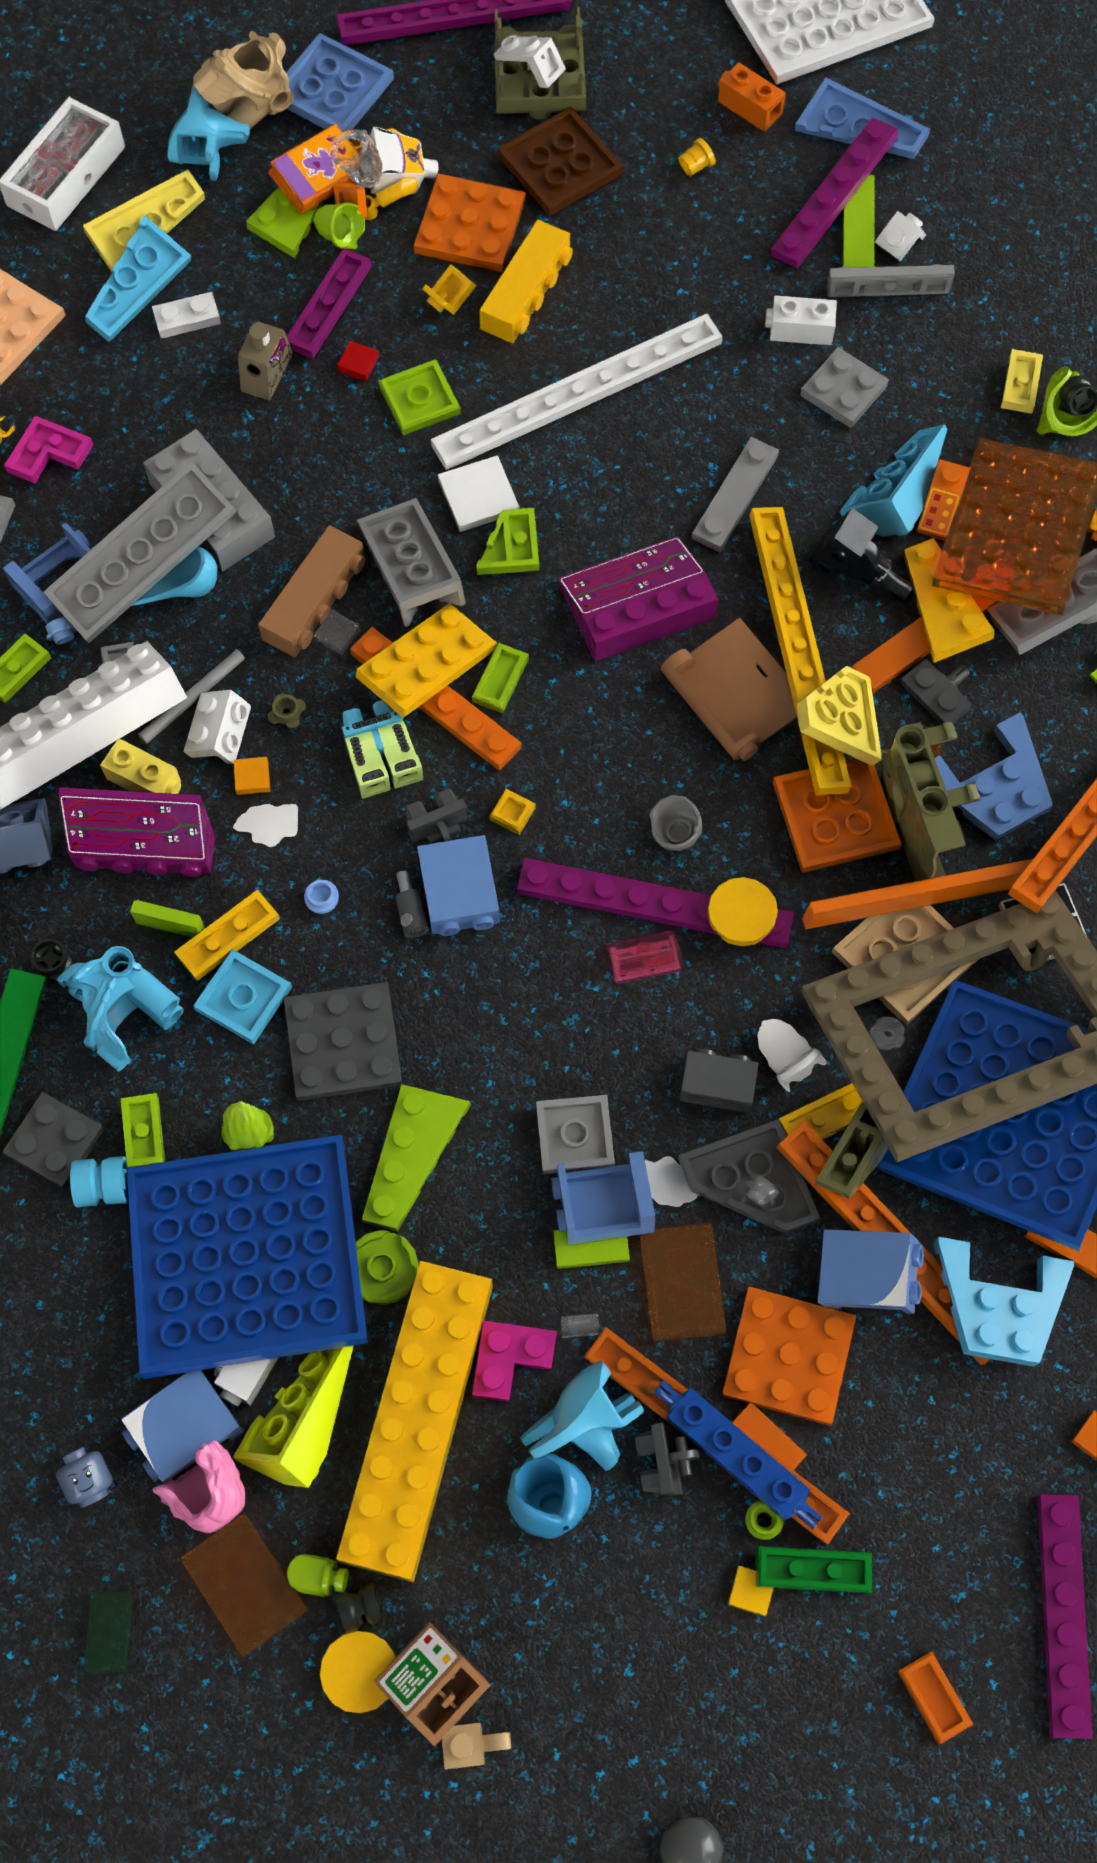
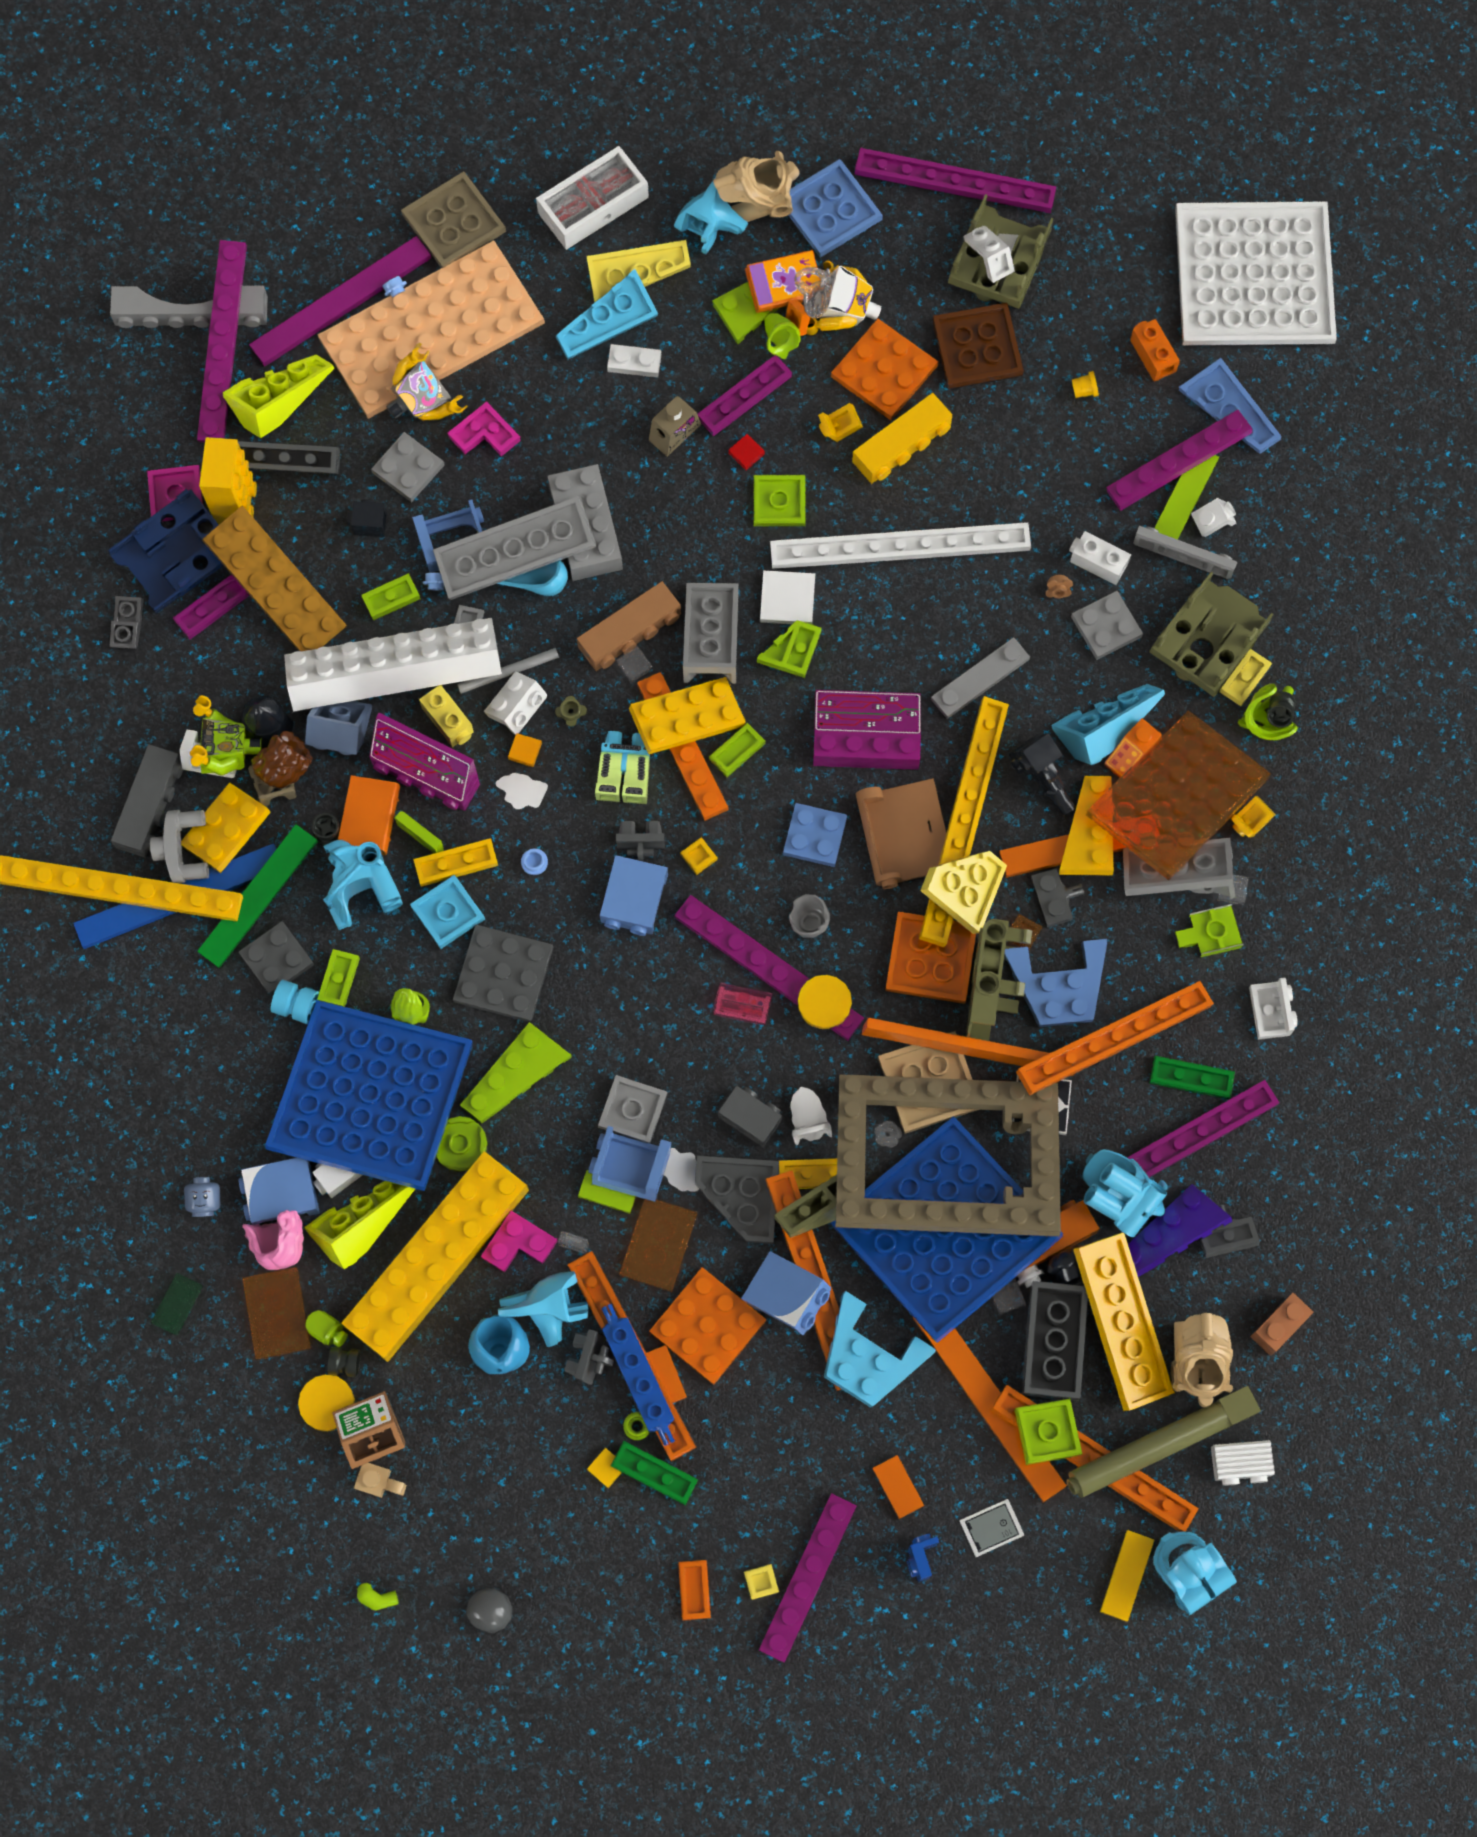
camera: 25 degrees right, 5 degrees up
dark grey piece [395,871,429,938] -> none
clear plate [746,1174,780,1207] -> none
none -> orange piece [338,775,400,855]
none -> light yellow tile [744,1564,779,1600]
none -> medium blue plate [783,803,847,867]
none -> medium nougat plate [1046,575,1073,598]
none -> olive piece [1149,572,1274,697]

